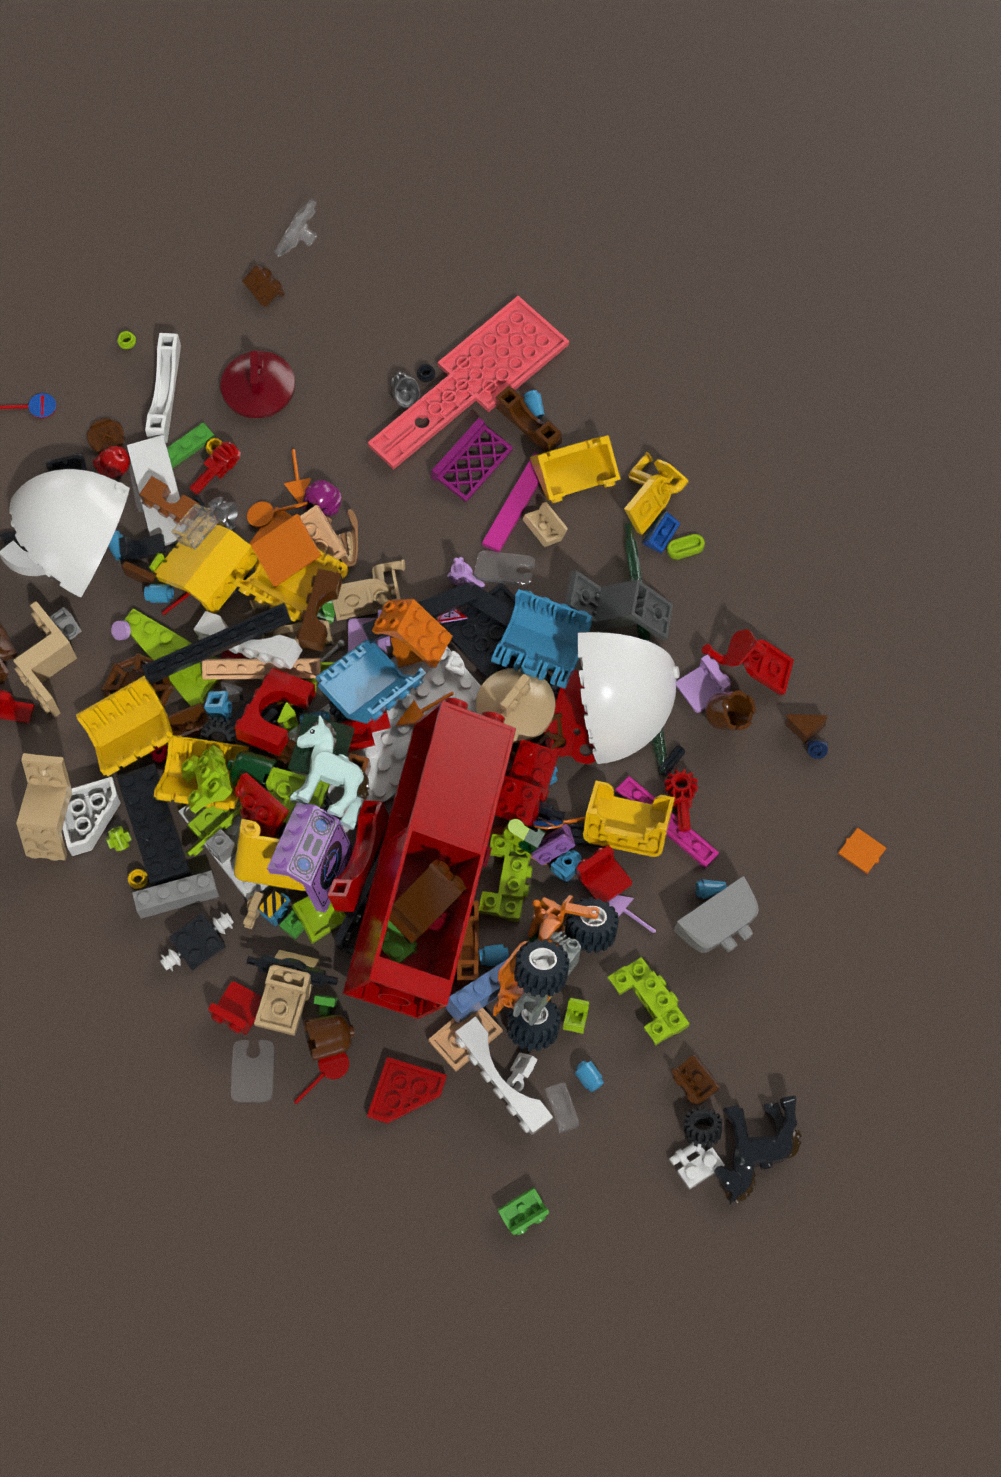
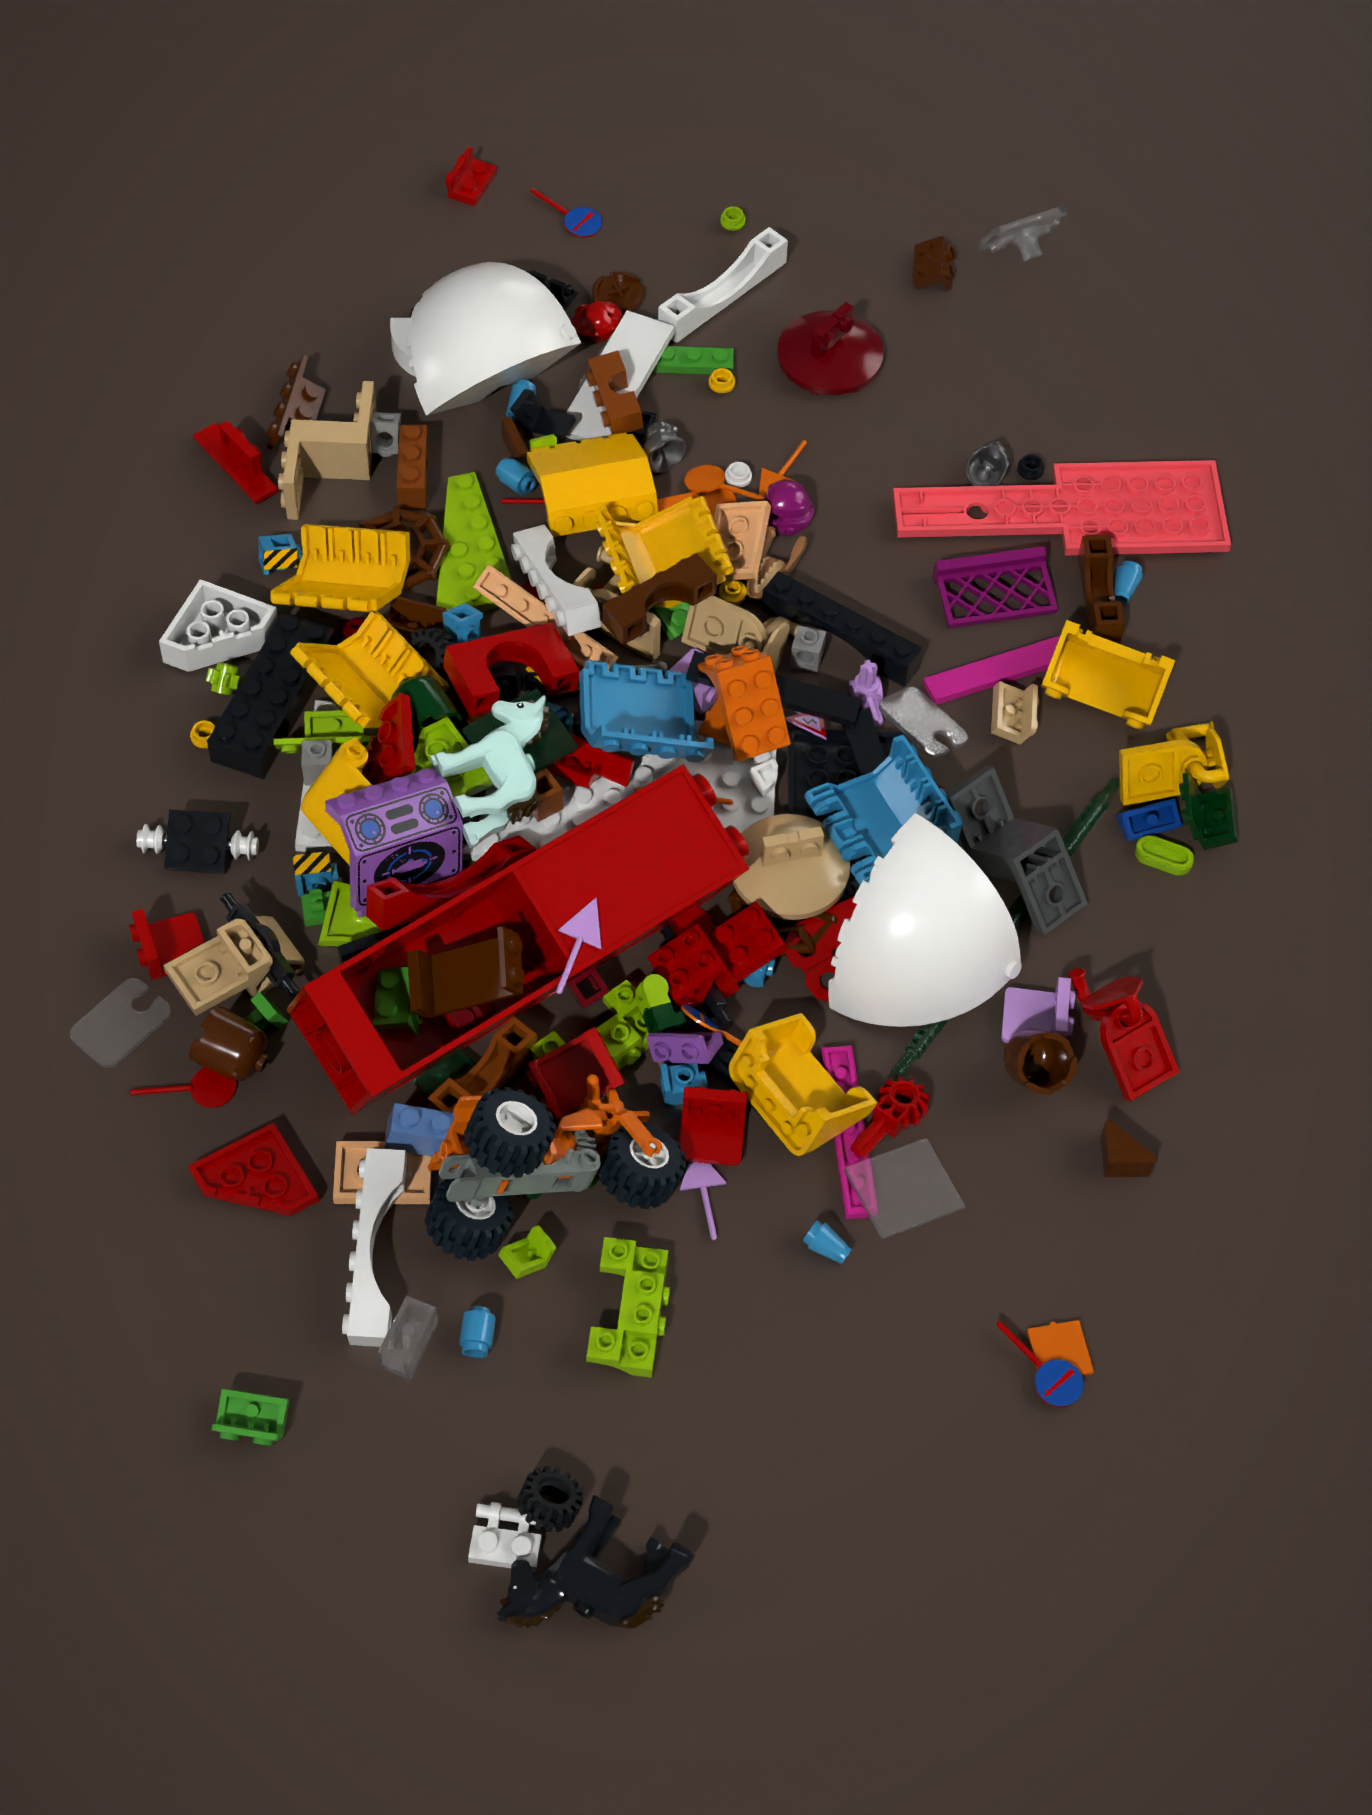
camera: 35 degrees right, 10 degrees down
tan bracket [16,753,72,861] -> none
lavender tile [111,621,131,640] -> none
light grey brick [132,870,220,919] -> none
black tile [142,603,292,684] -> none
clear brick [171,503,219,550] -> none
lime bracket [181,745,232,813] -> none
red gear [190,441,241,495] -> none
clear slope [221,682,244,703] -> none
tan plate [243,891,265,929] -> none
orange piece [251,514,322,587] -> none
lime slope [277,702,298,732] -> none
white plate [507,1052,537,1092] -> none
black piece [658,745,685,776] -> none
reddish brown bracket [671,1054,721,1104] -> none
light grey hips [673,876,759,953] -> none
dark blue plate [807,740,828,759] -> none
none -> brick [258,534,302,575]
none -> dark orange arch [397,425,429,510]
none -> red panel [526,1027,626,1119]
none -> lavender piece [556,897,601,994]
none -> white plate [725,462,752,488]
none -> black arch [761,571,923,687]
none -> light grey brick [790,625,826,674]
none -> clear piece [844,1138,965,1240]
none -> blue piece [996,1321,1084,1408]
none -> dark green bracket [1179,772,1239,850]

